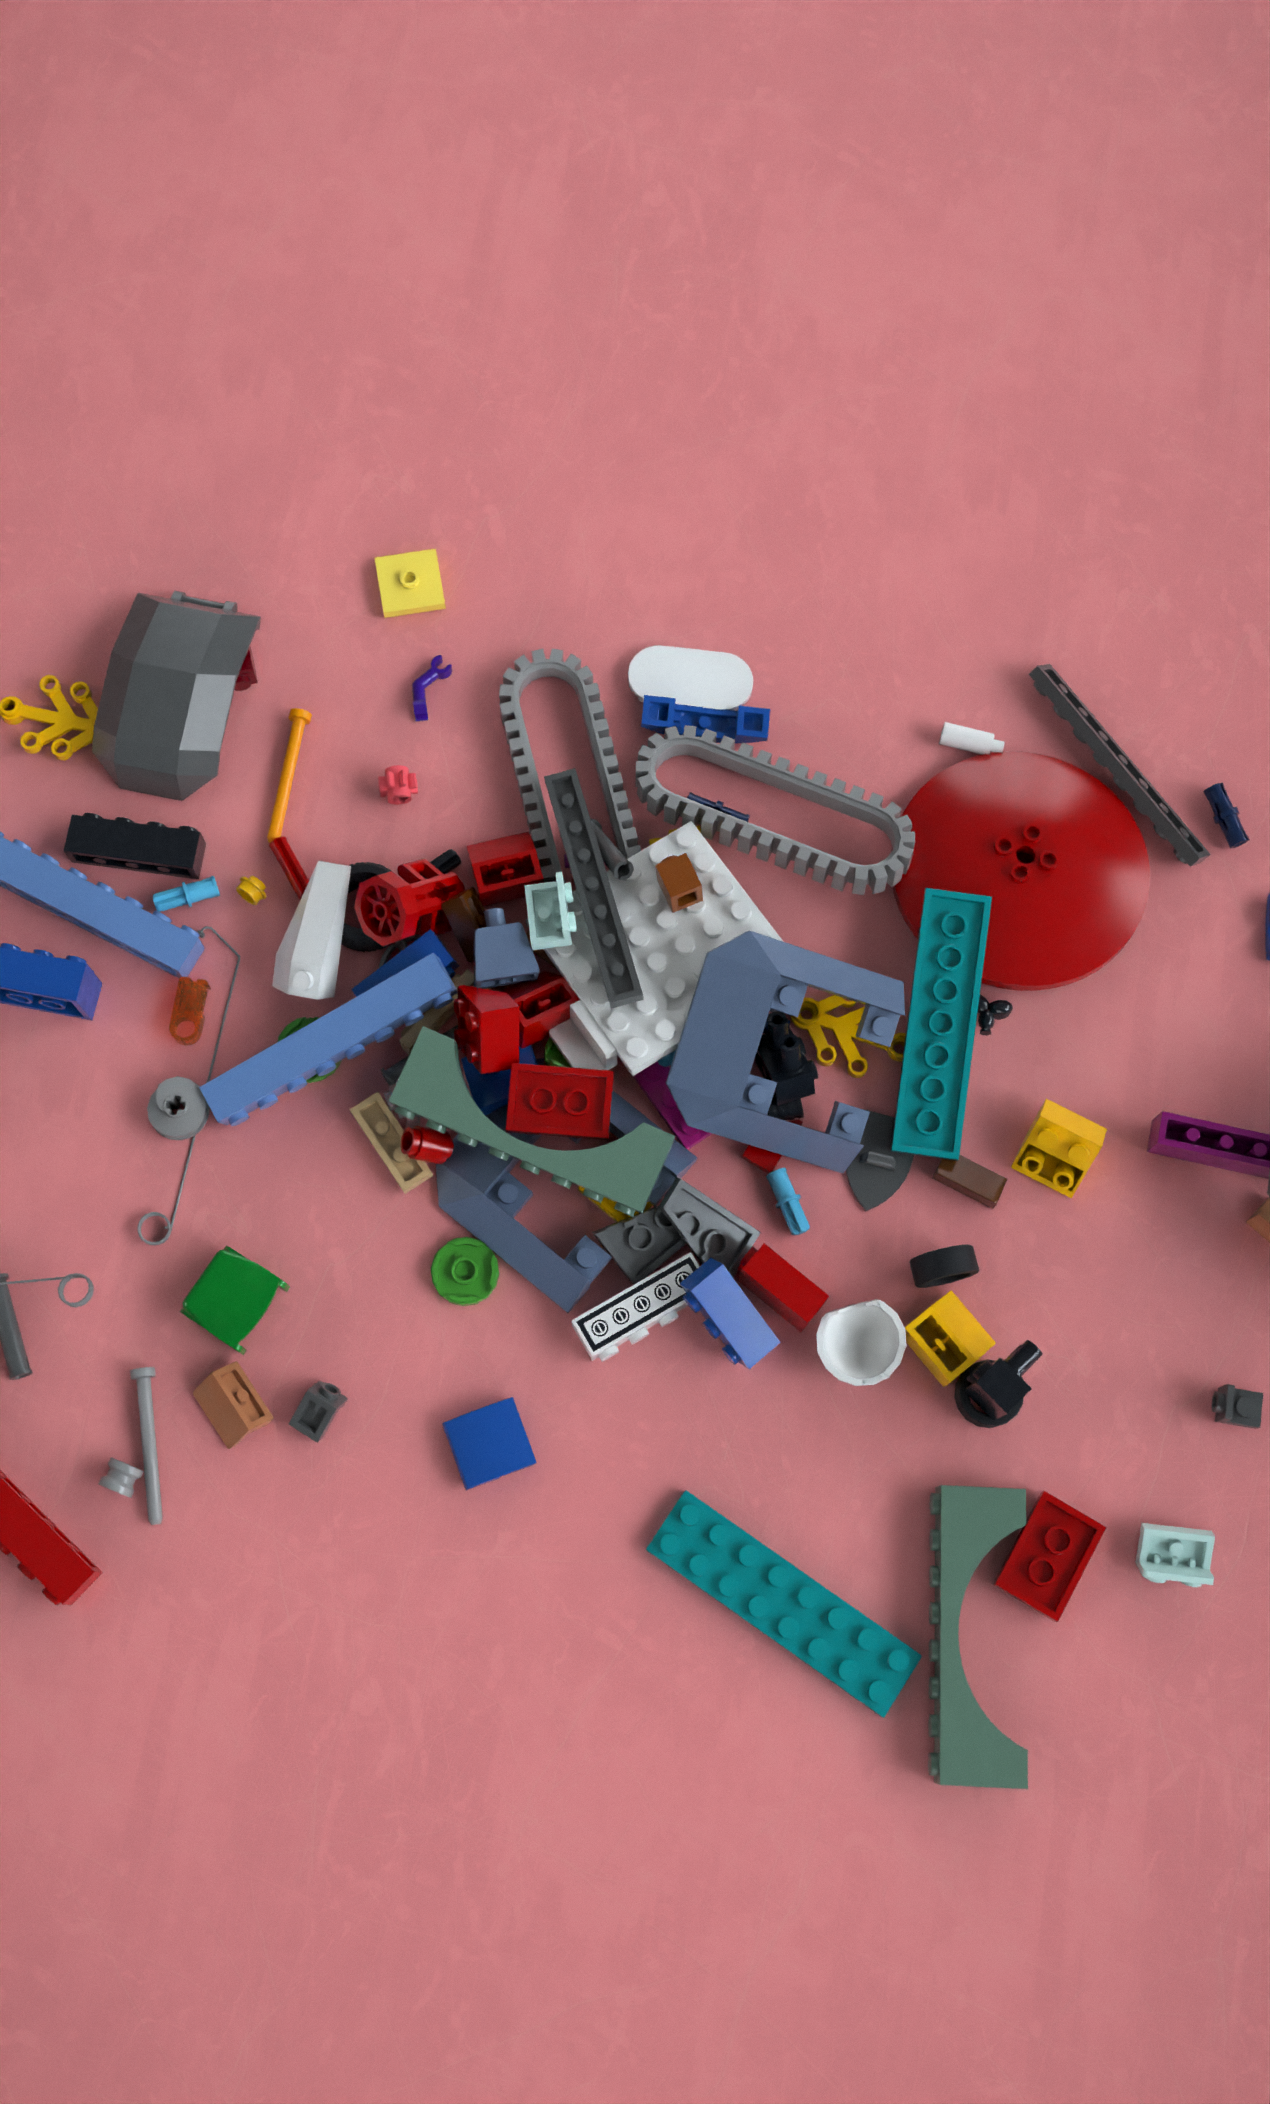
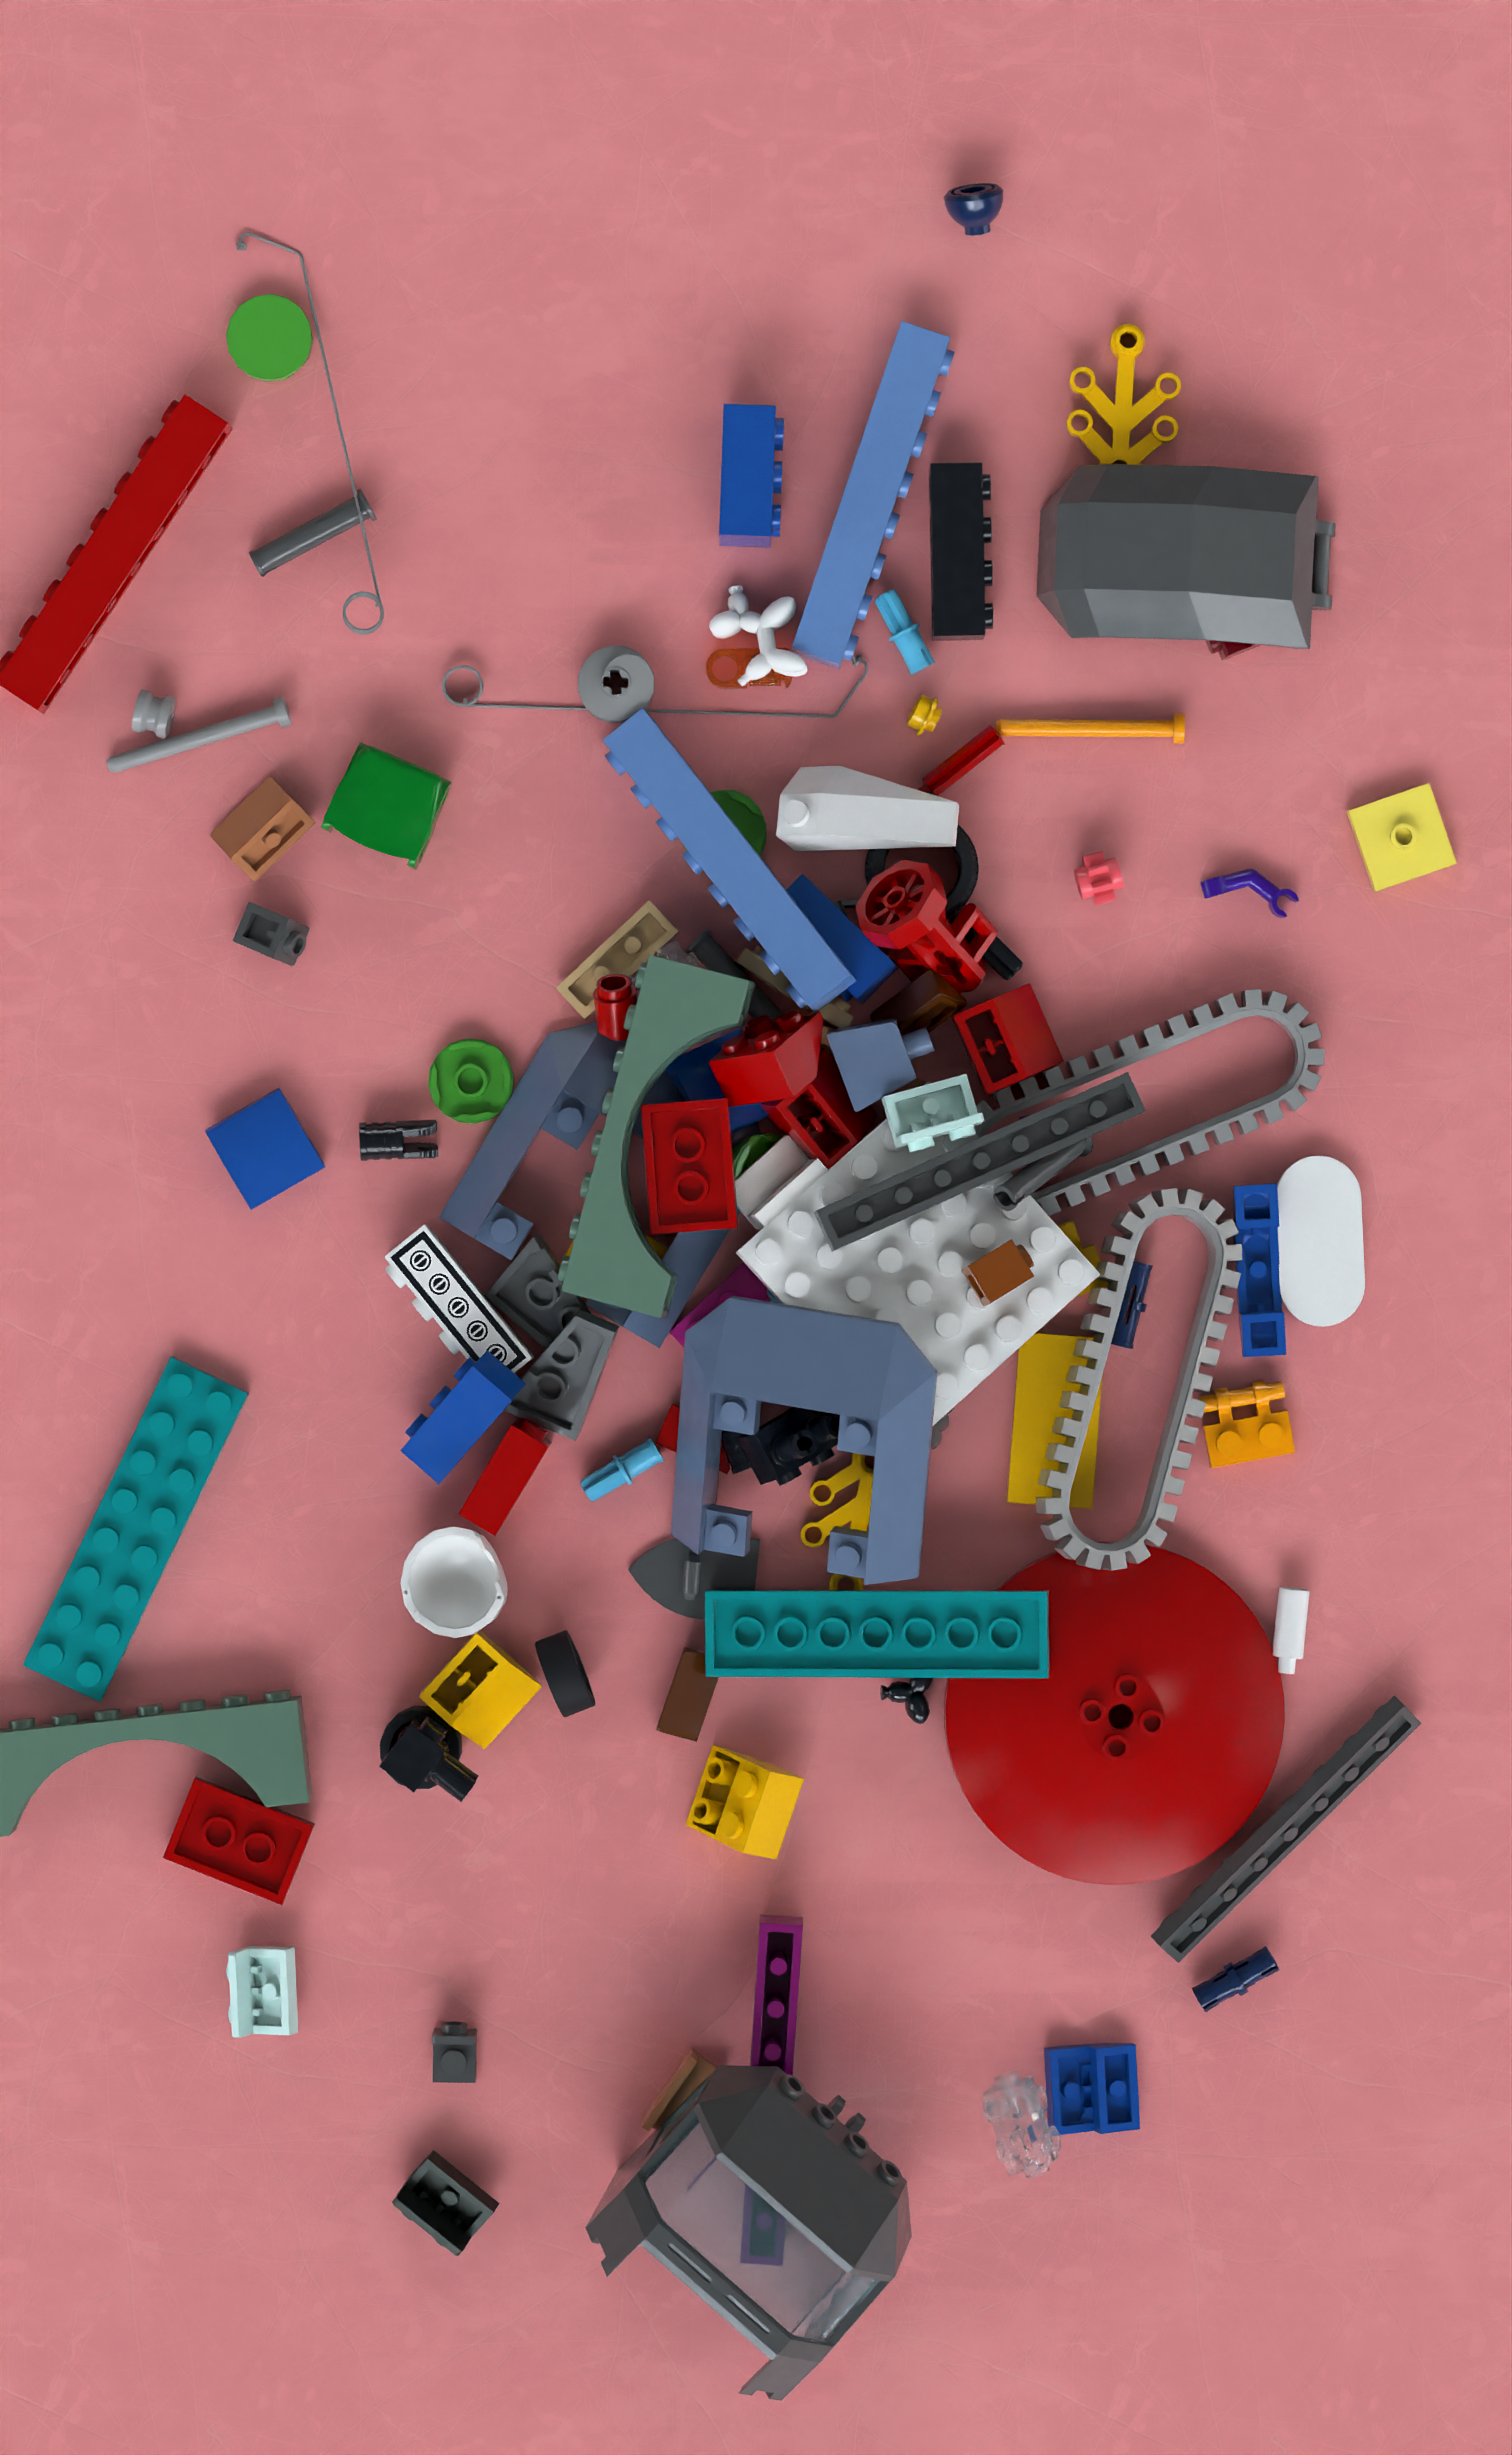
camera: 80 degrees right, 15 degrees up
none -> black hinge [359,1120,439,1161]
none -> white piece [709,585,808,687]
none -> yellow tile [1006,1333,1103,1509]
none -> light orange plate [1198,1380,1295,1468]

